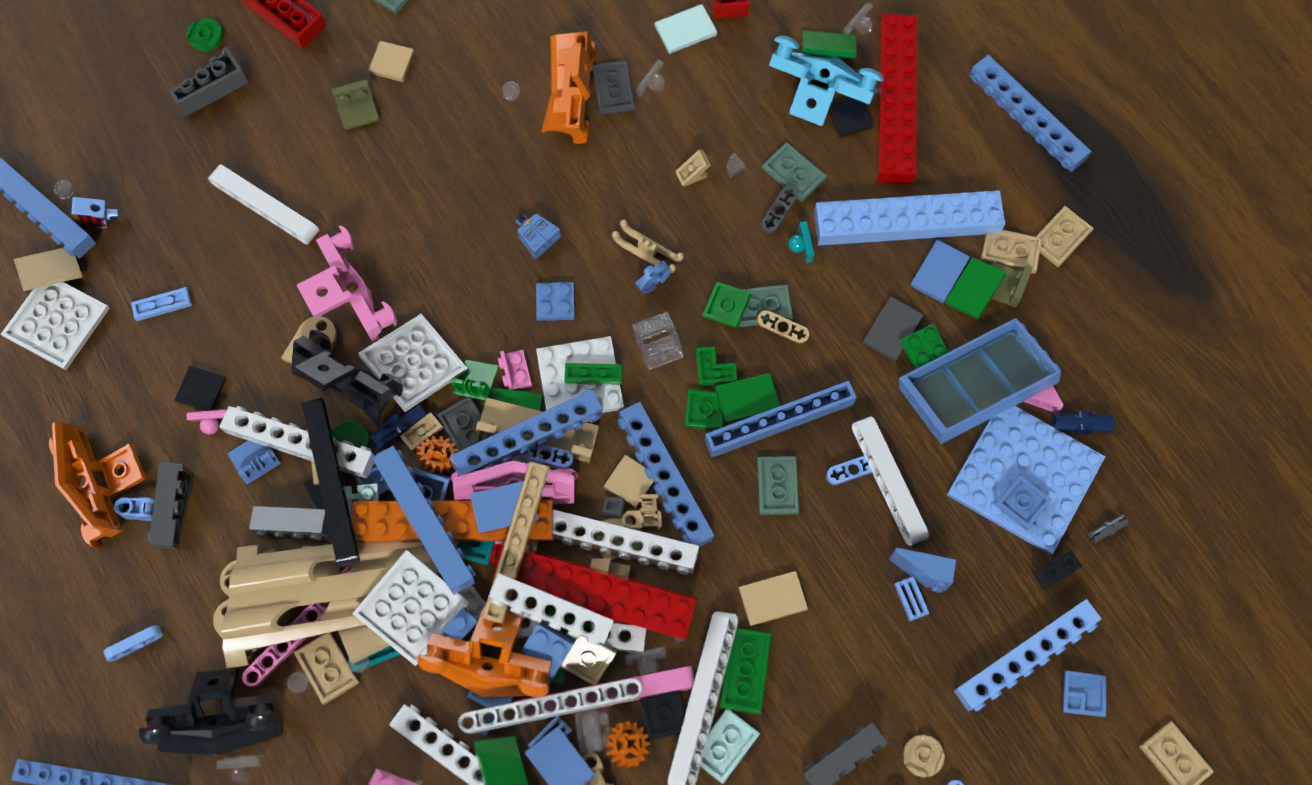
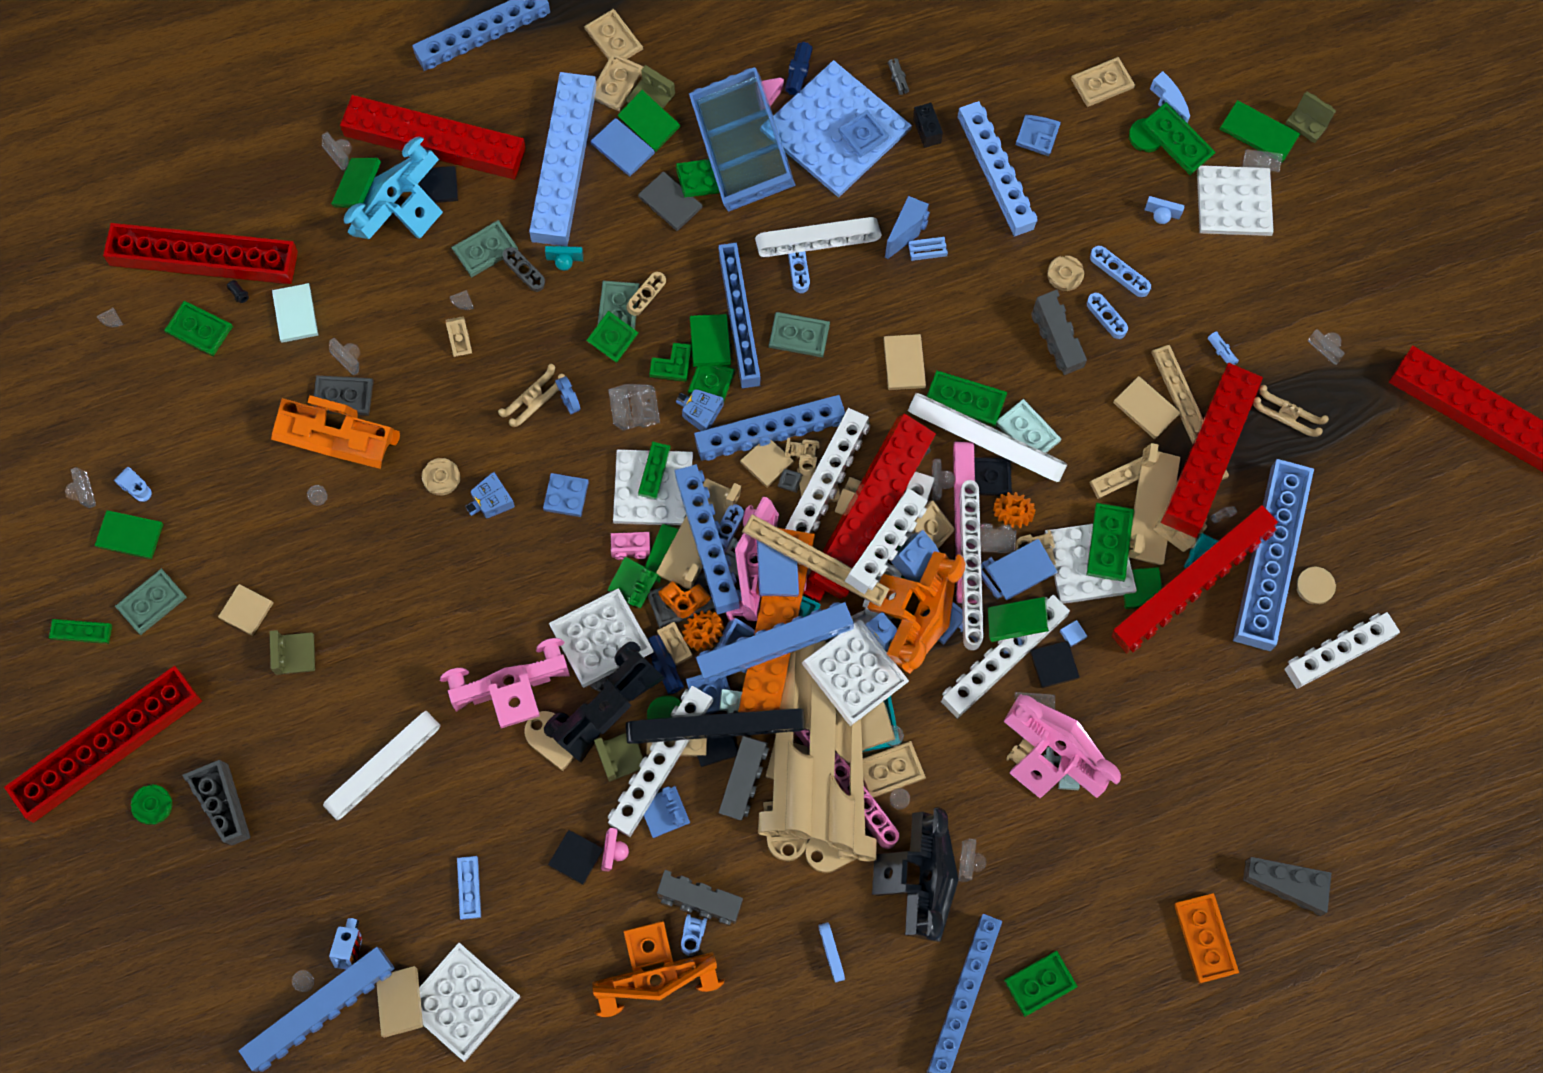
camera: 80 degrees left, 0 degrees up
none -> tan tile [422,458,460,495]
none -> olive bracket [594,733,643,782]
none -> orange piece [658,581,711,618]
none -> medium blue torso [676,389,724,431]

